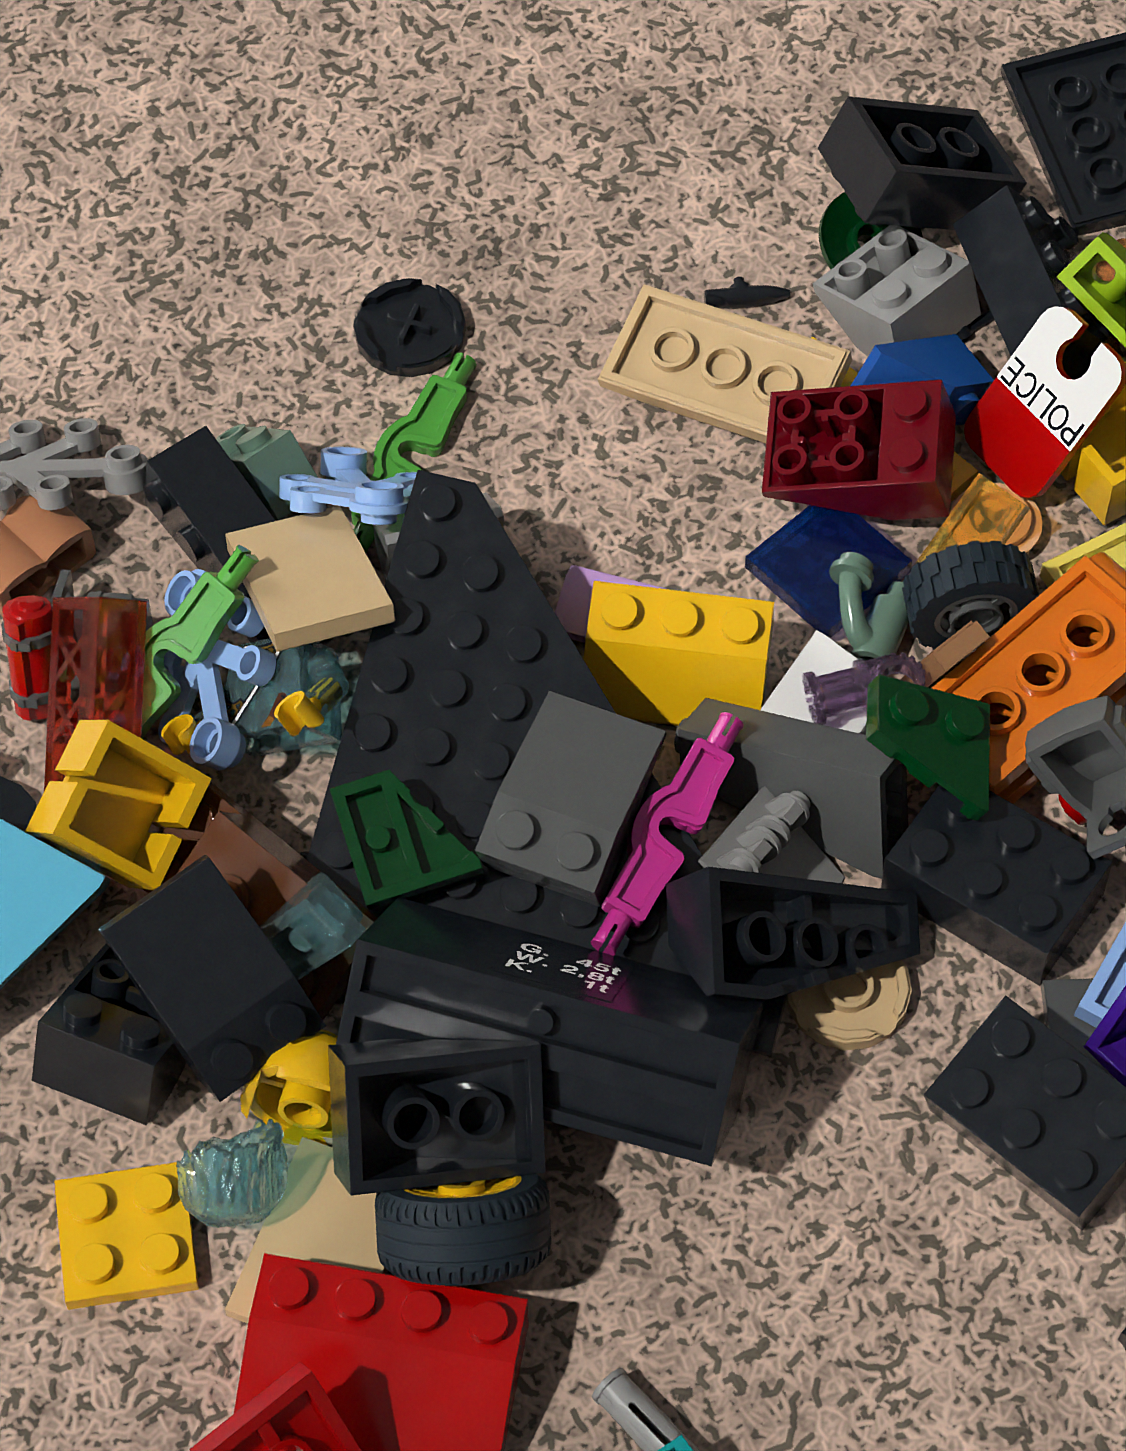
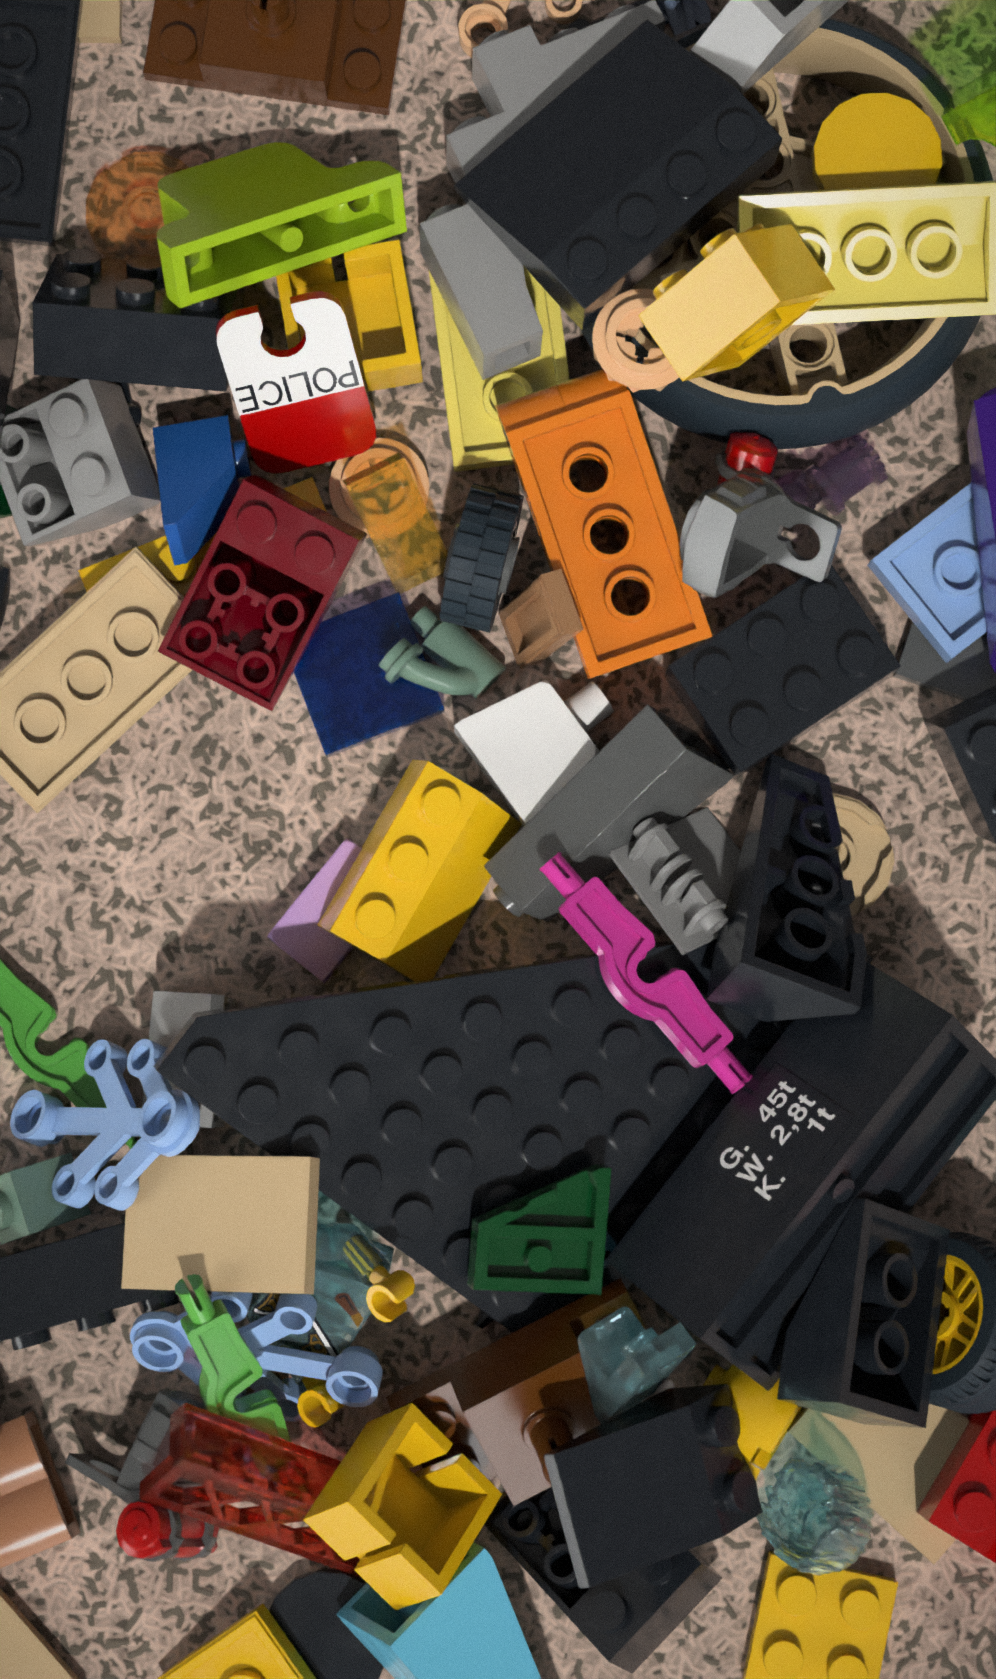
camera: 70 degrees left, 25 degrees up
dark grey slope [475,691,667,907] -> none
clear purple connector [802,652,926,725] -> none
dark green wing [866,674,990,821] -> none

